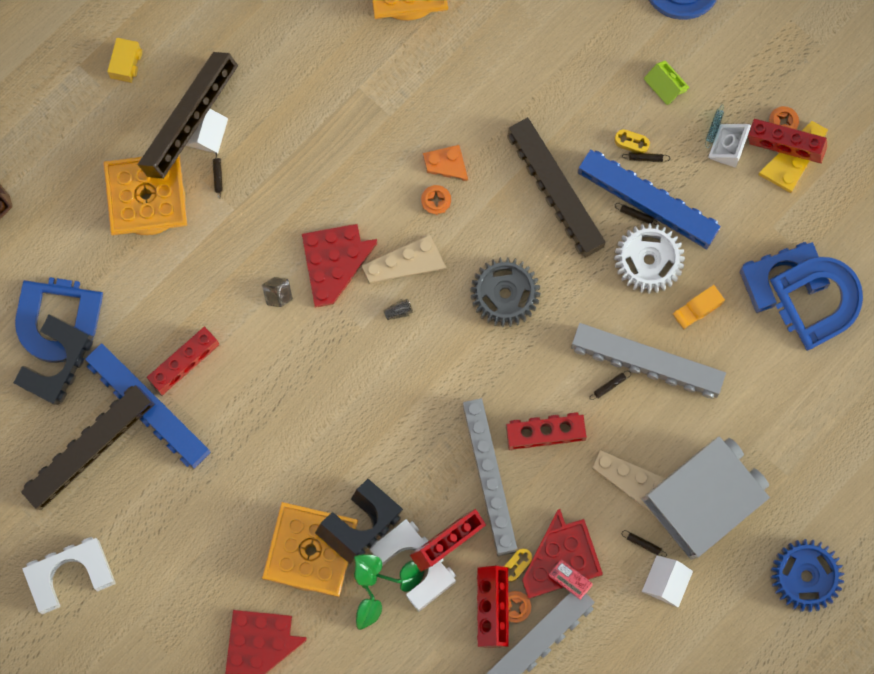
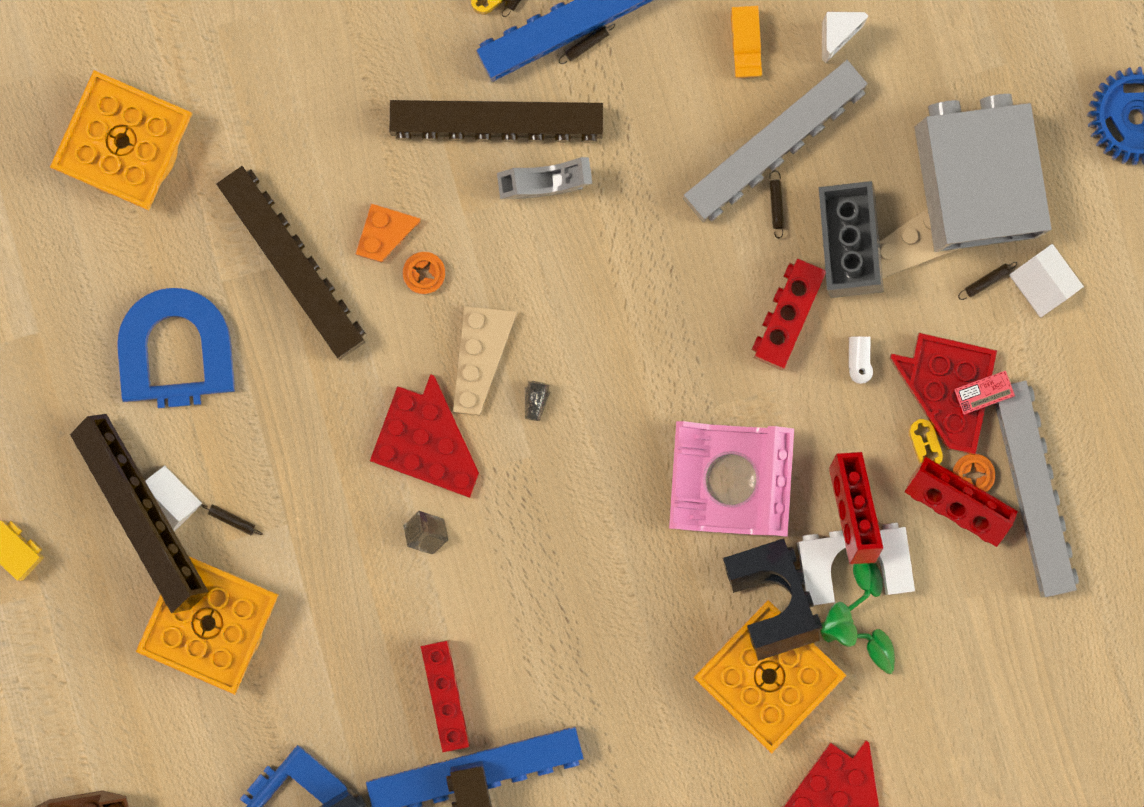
camera: 60 degrees left, 10 degrees up
light grey brick [463,398,517,556] -> none
dark grey gear [470,257,541,328] -> none
white gear [614,223,685,294] -> none
none -> blue piece [117,288,235,408]
none -> dark brown brick [216,166,366,361]
none -> light grey arch [497,157,592,199]
none -> bright pink panel [669,421,794,536]
none -> dark grey brick [818,181,884,298]
none -> white slope [822,12,868,63]
none -> white piece [849,337,873,384]

